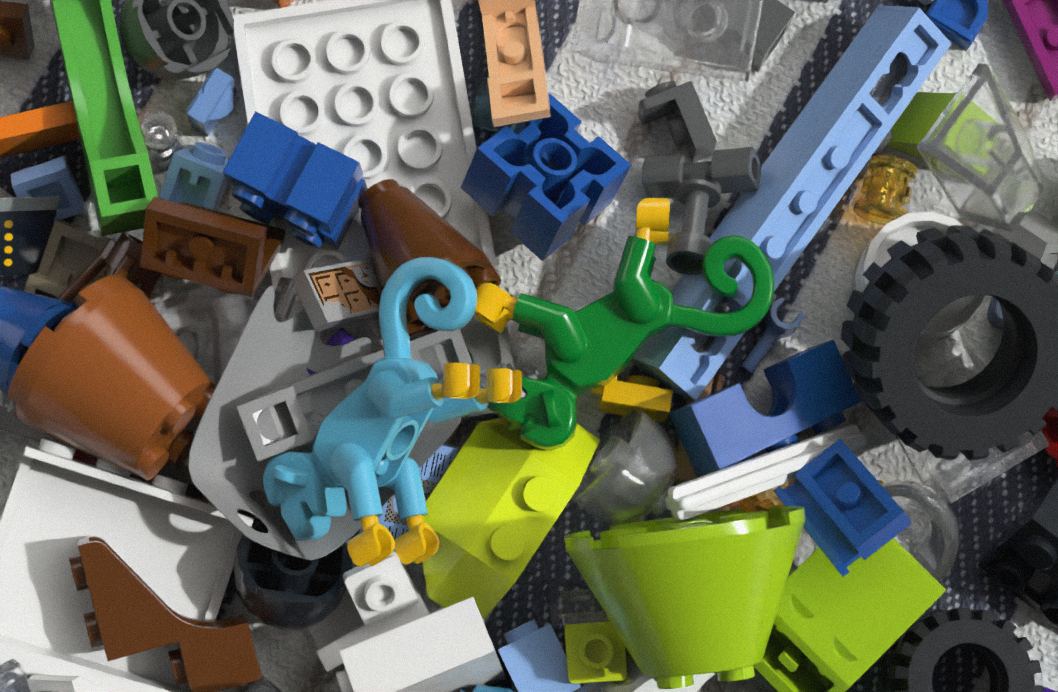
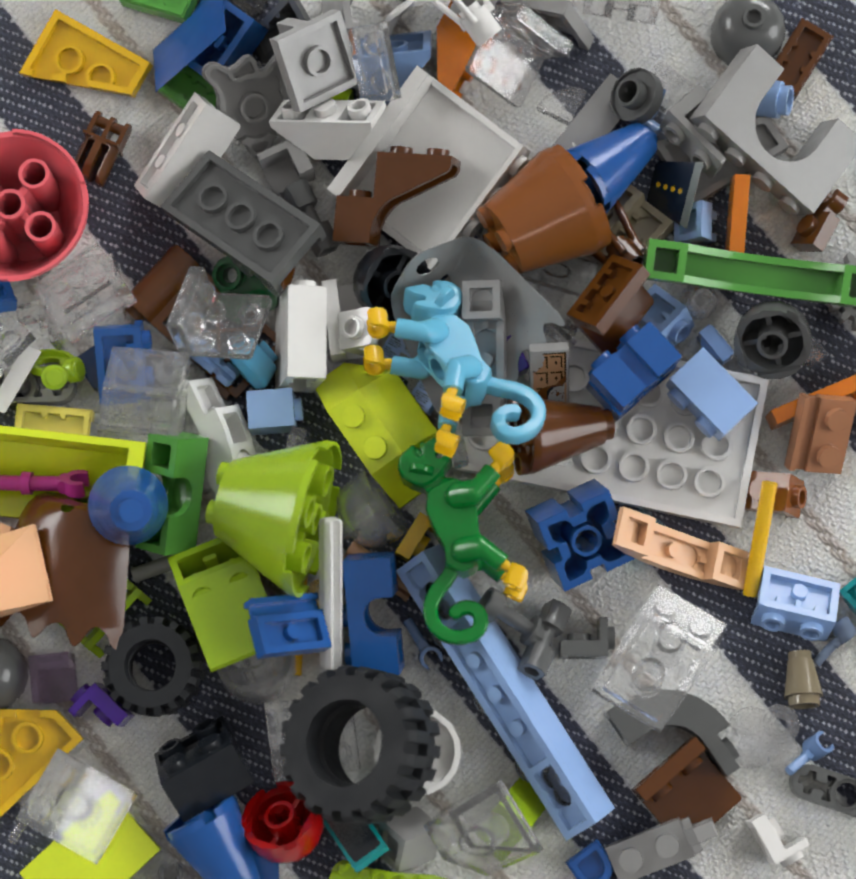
camera: 115 degrees right, 0 degrees up
neon yellow bracket [564,621,627,684] -> none
clear yellow bush [853,155,918,225] -> none
none -> light blue brick [666,347,758,441]

